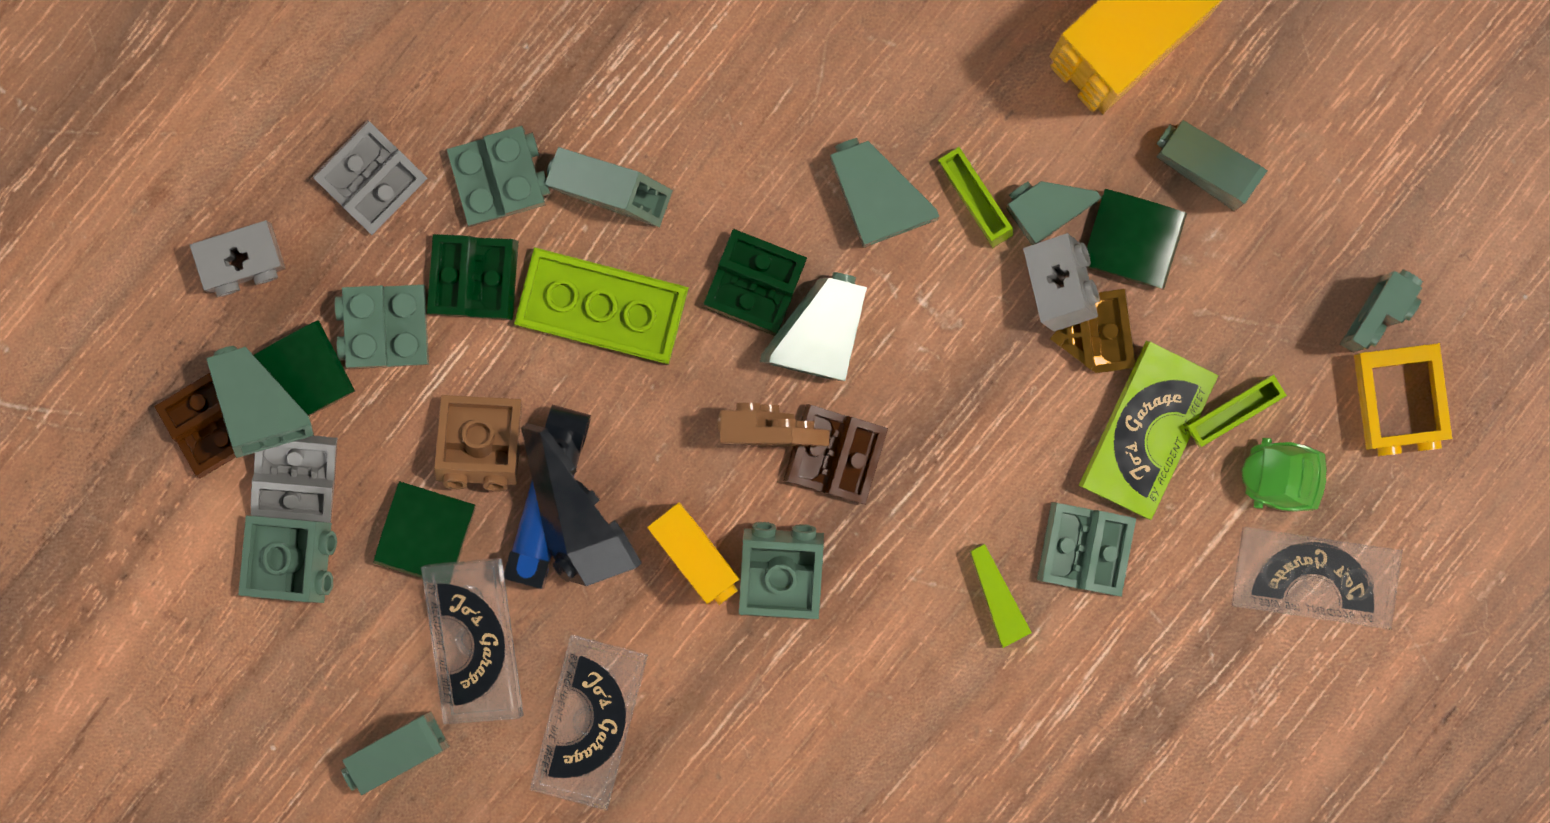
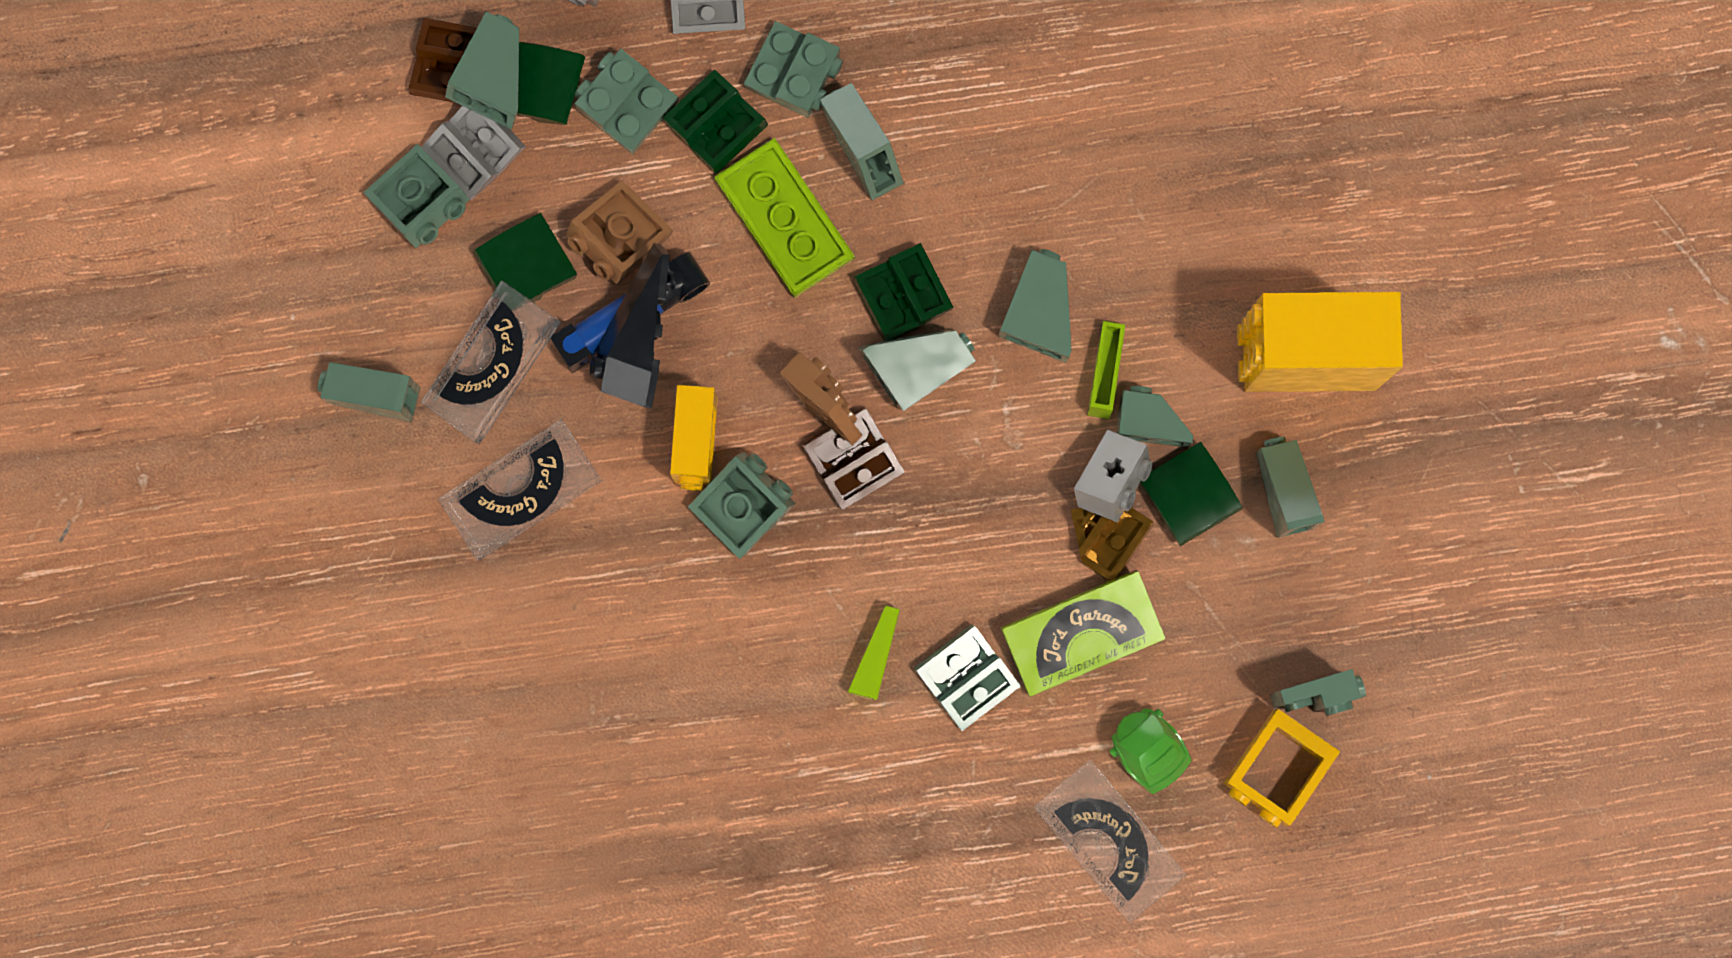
camera: 40 degrees right, 5 degrees down
lime piece [1186,375,1287,448] -> none

